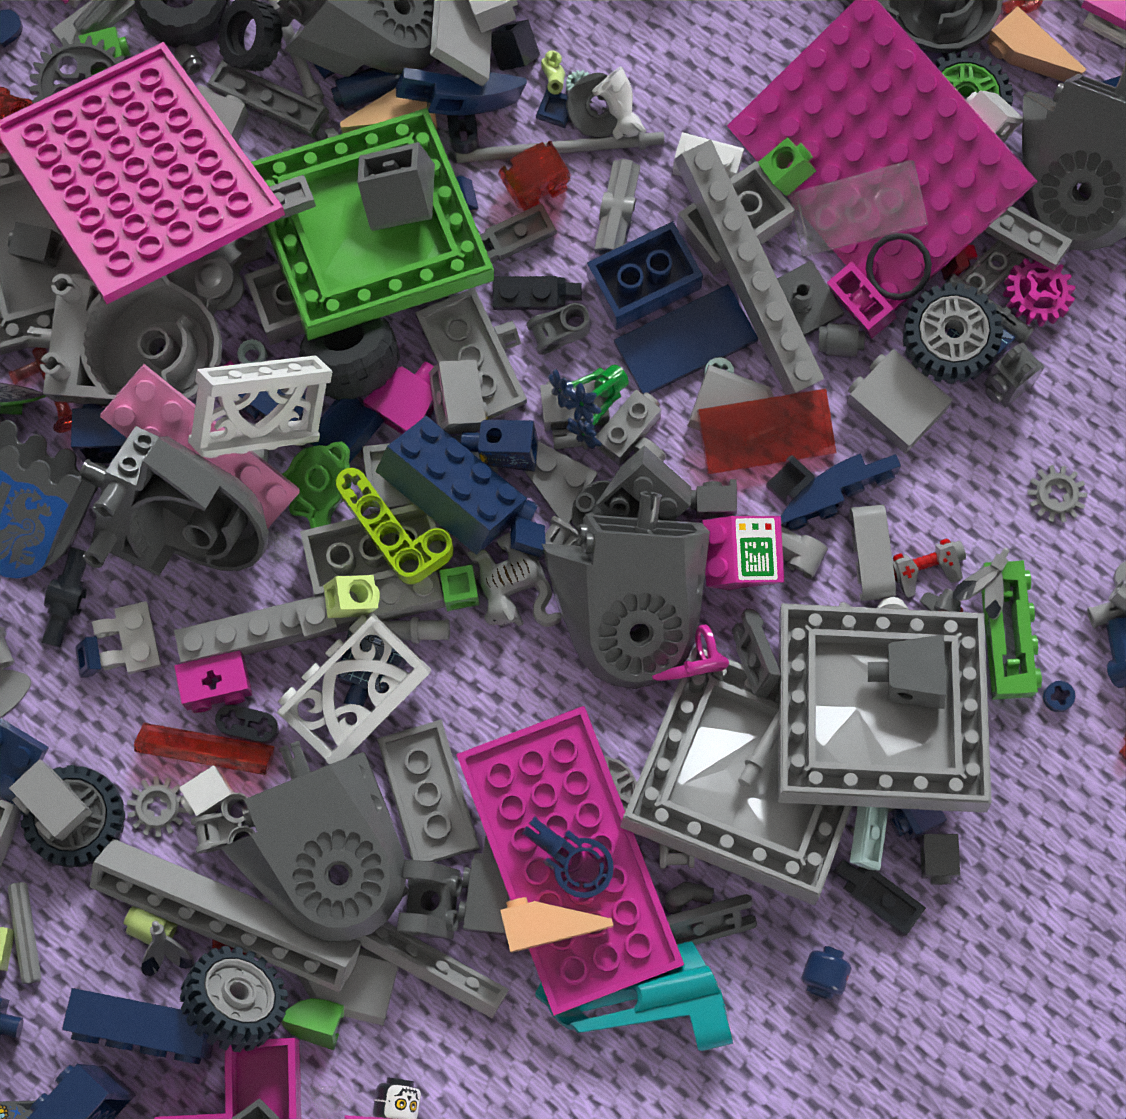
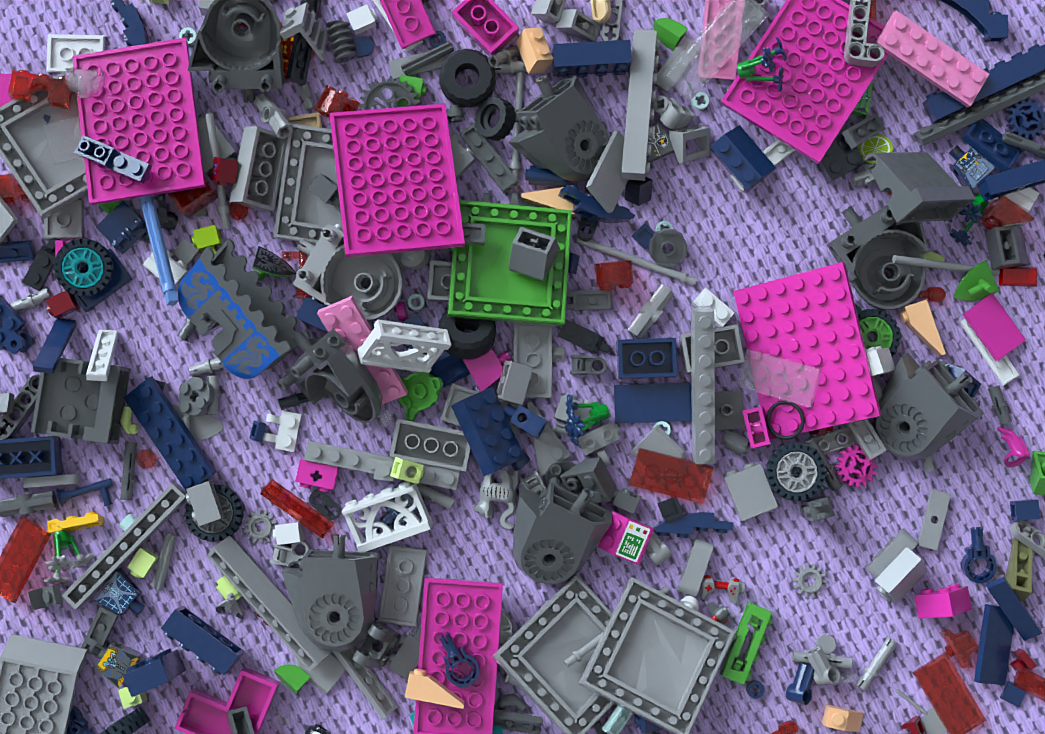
camera: 20 degrees right, 10 degrees up
black pin [41,547,87,648] -> none
wheel [180,946,288,1052] -> none
lime beam [336,468,454,584] -> none
bright green brick [439,565,480,611] -> none
dark blue tile [510,516,546,558] -> none
yellowish green arm [541,50,565,94] -> none
white animal [592,67,646,140] -> none
dark pink piece [652,624,729,681] -> none
dark grey hinge [732,608,781,698] -> none
bright green brick [757,137,816,196] -> none
dark grey torso [868,635,946,709] -> none
light grey piece [952,548,1009,620] -> none
none -> black axle [278,392,310,411]

